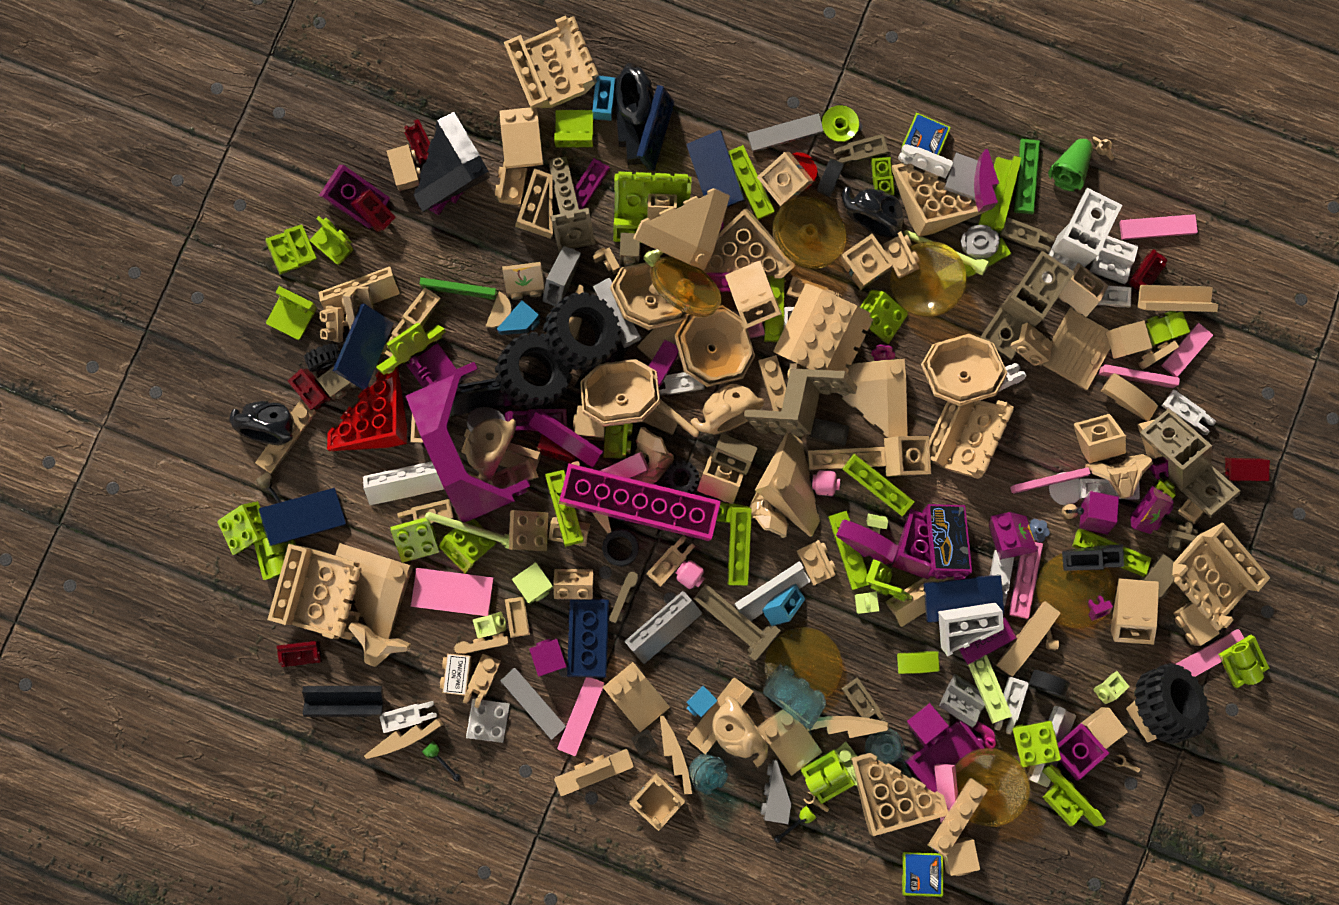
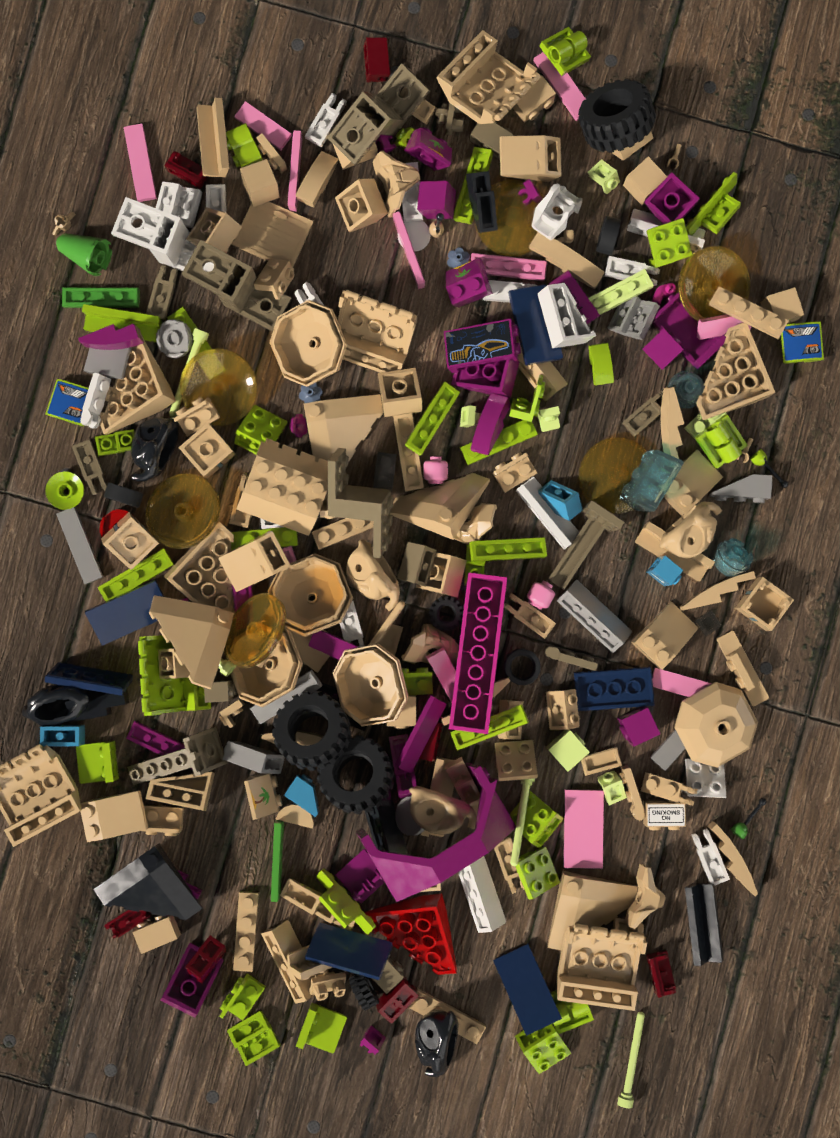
camera: 90 degrees left, 5 degrees up
dark tan hinge [255,472,281,503] -> none
none -> tan plate [233,891,259,972]
none -> sand blue plant [299,383,322,403]
none -> magenta tile [360,1025,386,1054]
none -> white piece [531,183,582,240]
none -> yellowish green piece [617,1011,645,1108]
none -> tan rock [674,682,758,768]

